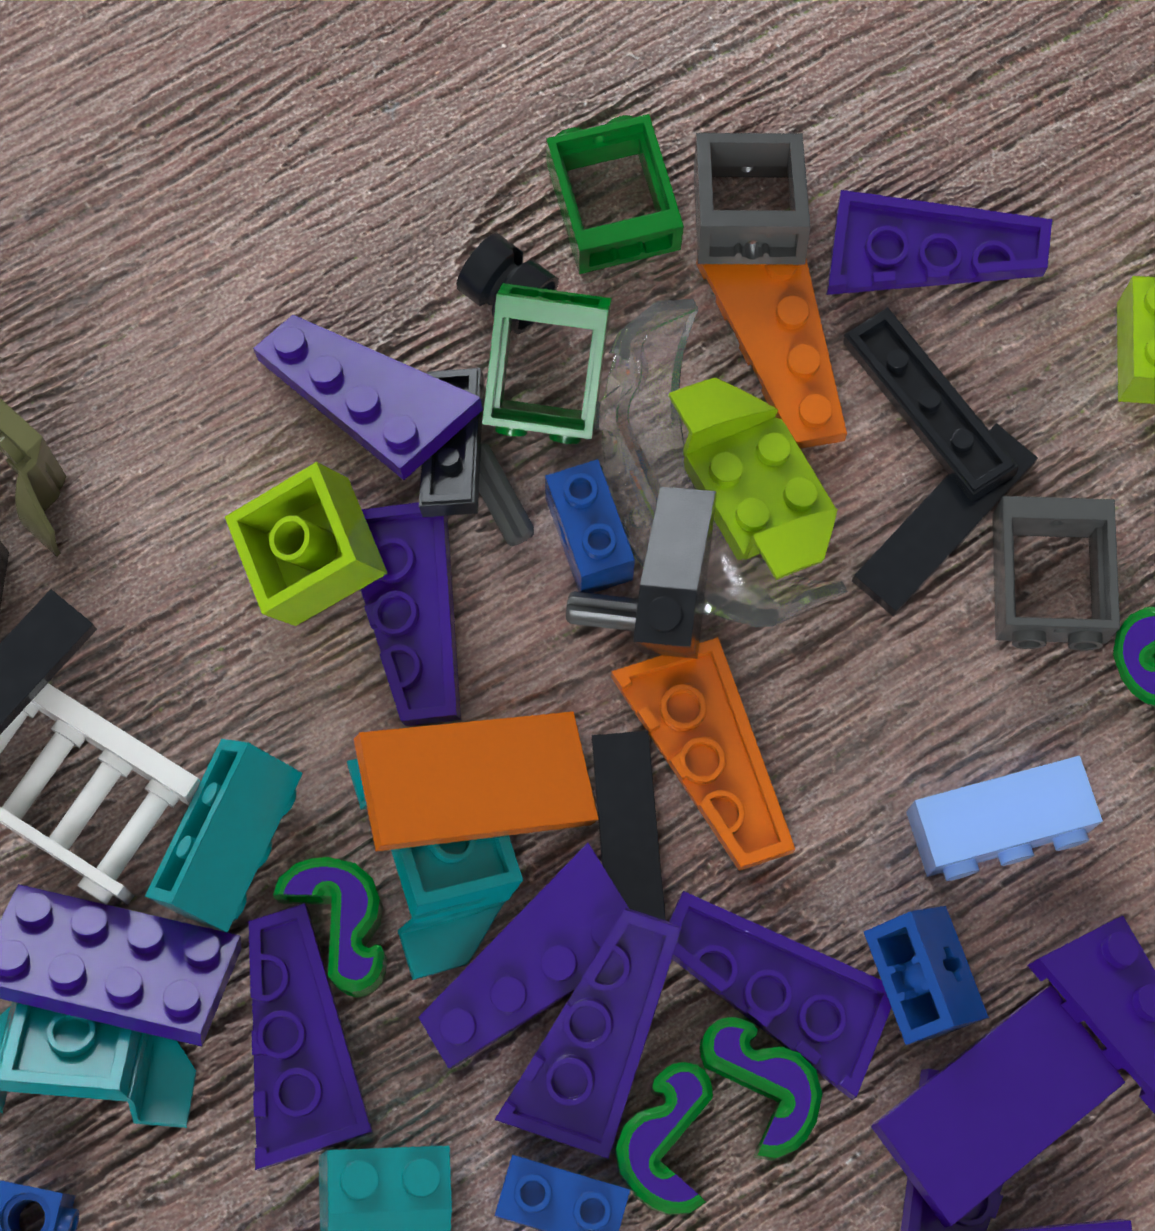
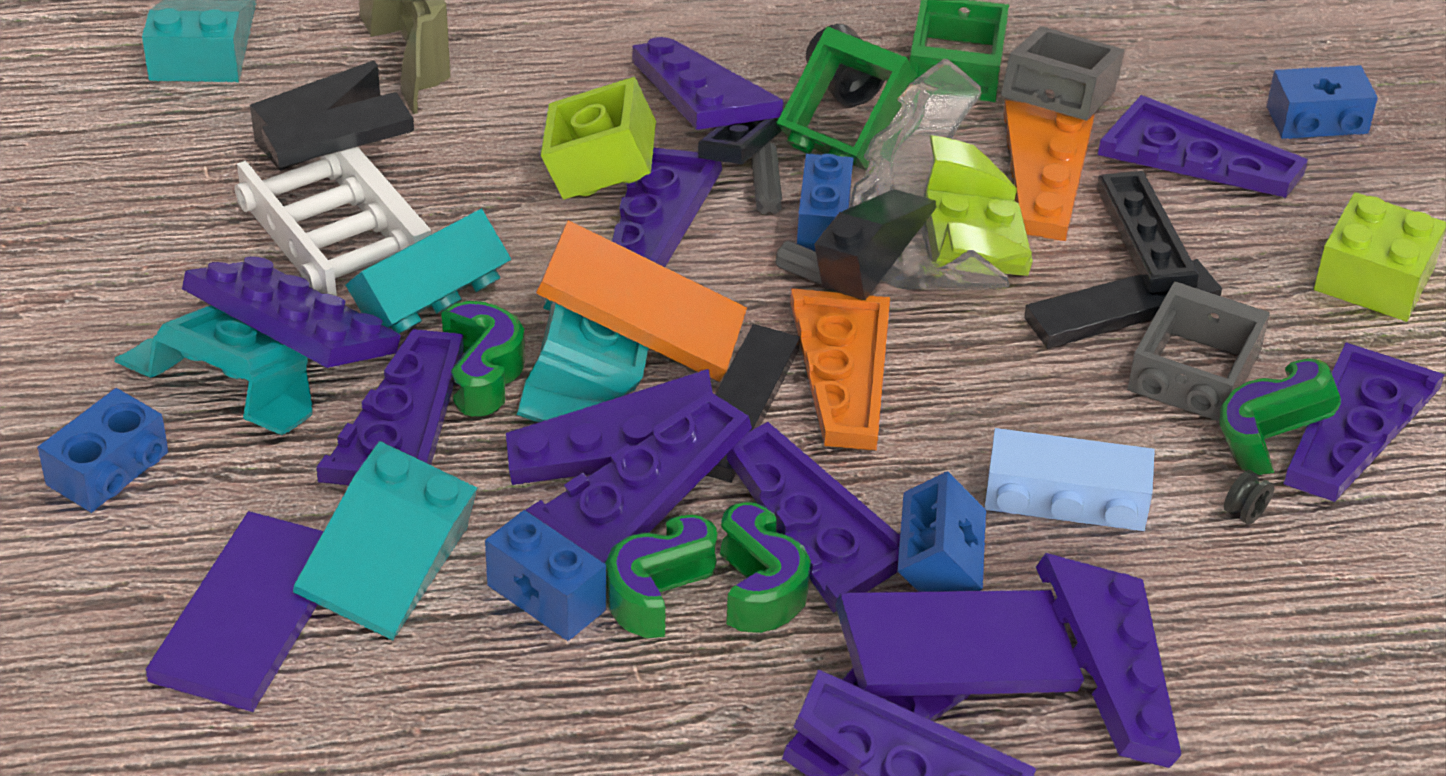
camera: 25 degrees right, 30 degrees down
none -> blue brick [1266,65,1378,139]

